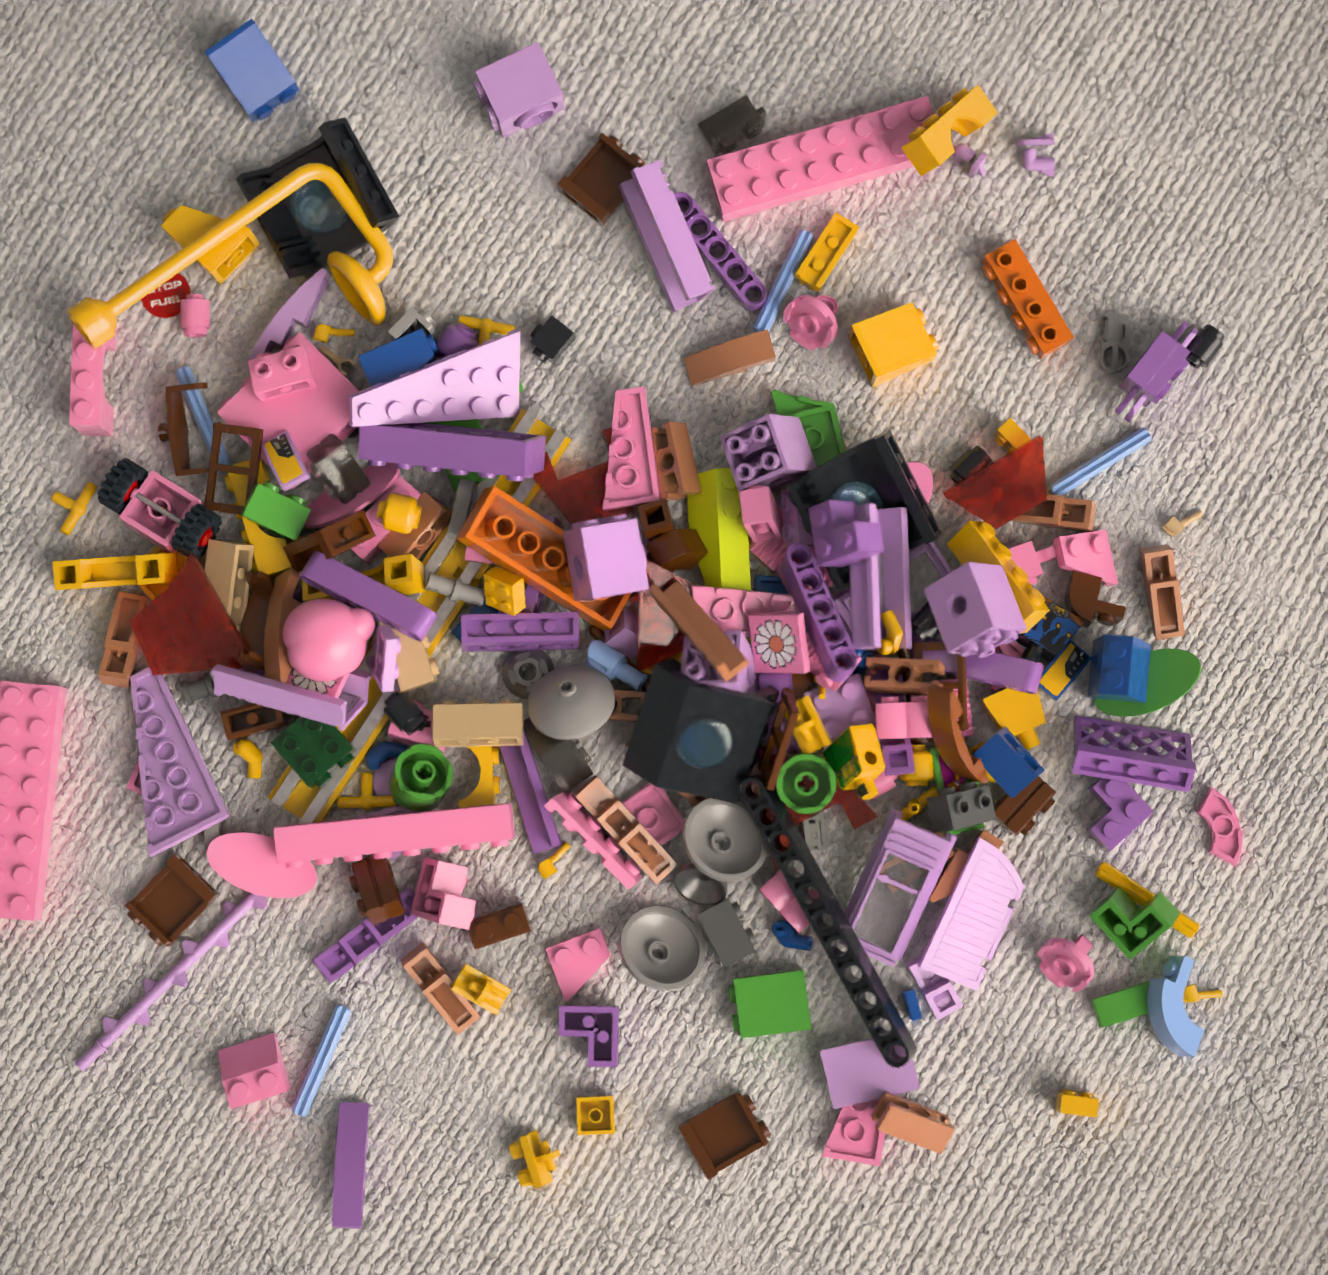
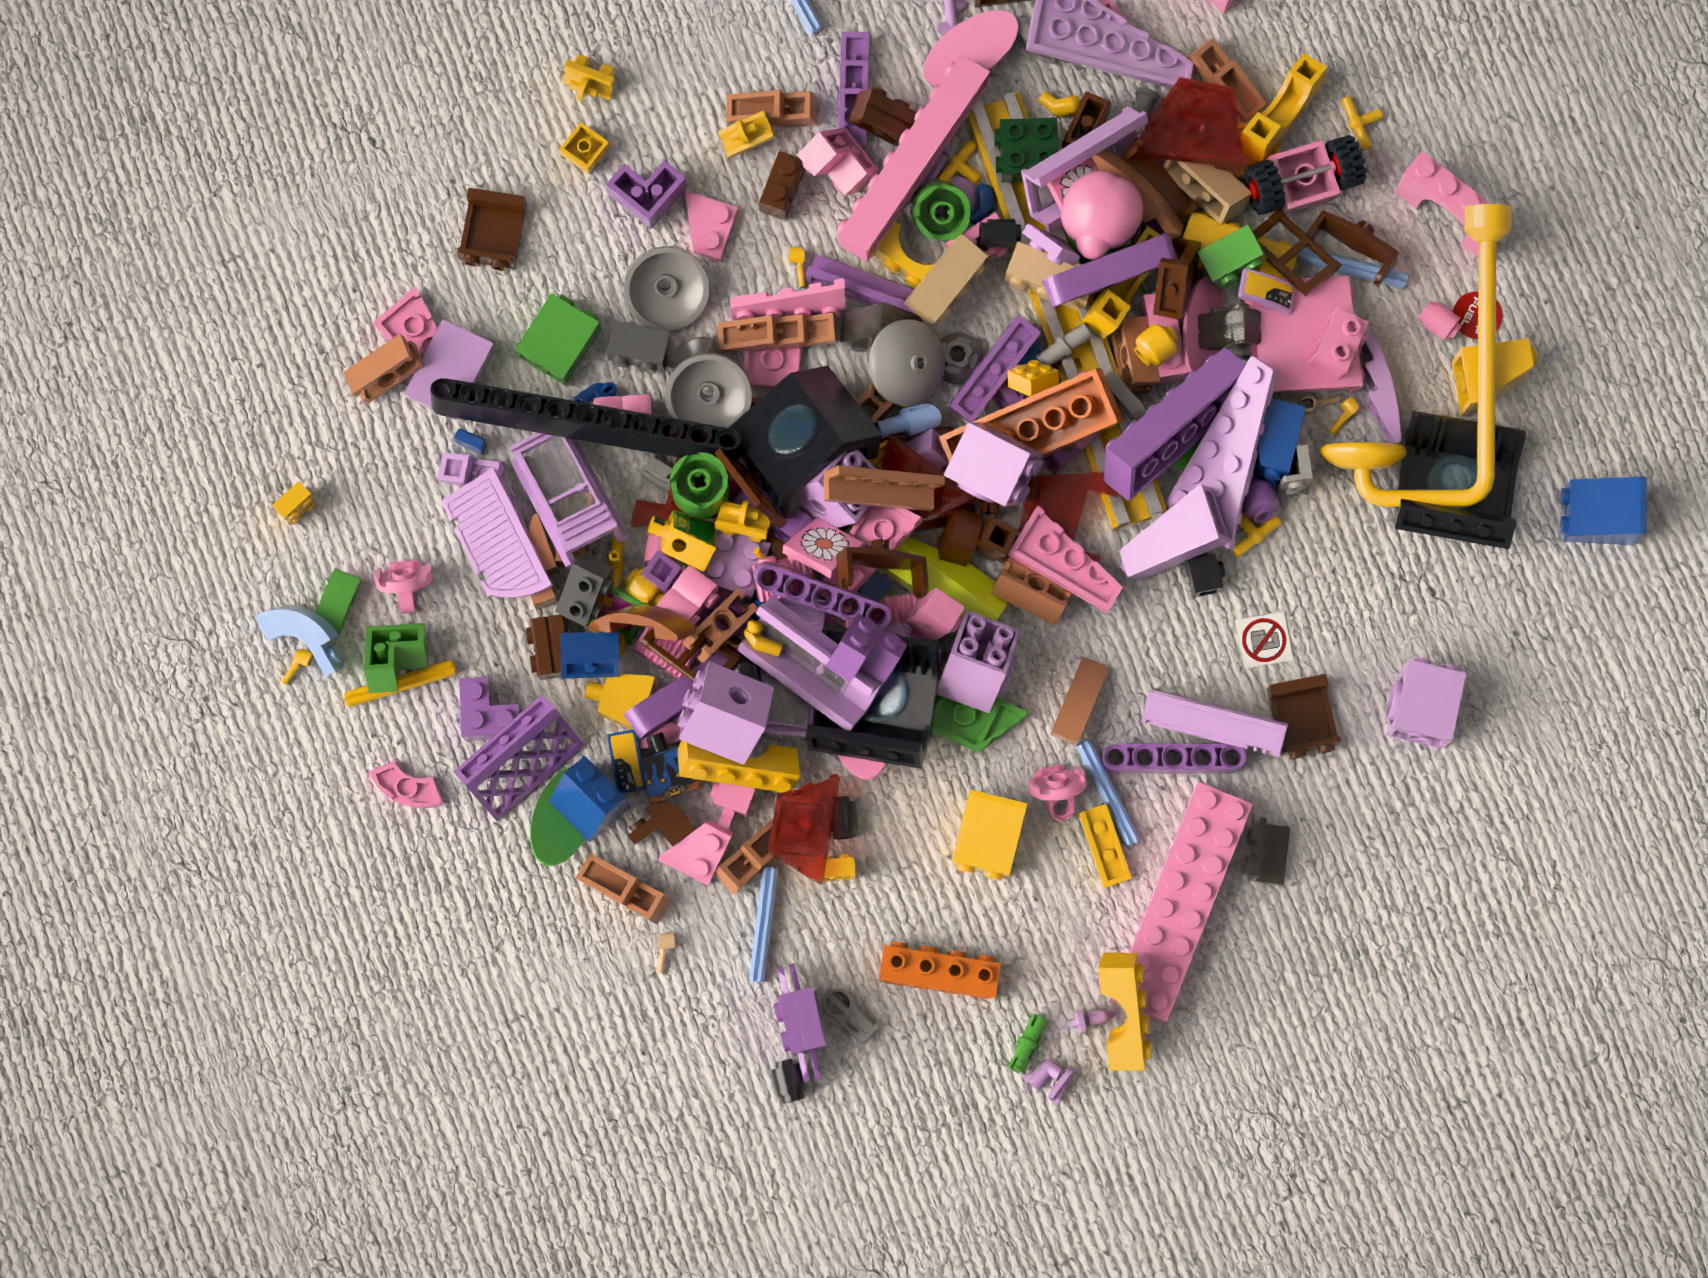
camera: 125 degrees right, 5 degrees down
none -> reddish brown piece [836,539,928,598]
none -> bright green pin [1007,1013,1049,1075]
none -> slope [1119,485,1230,581]
none -> sticker [1235,612,1294,669]

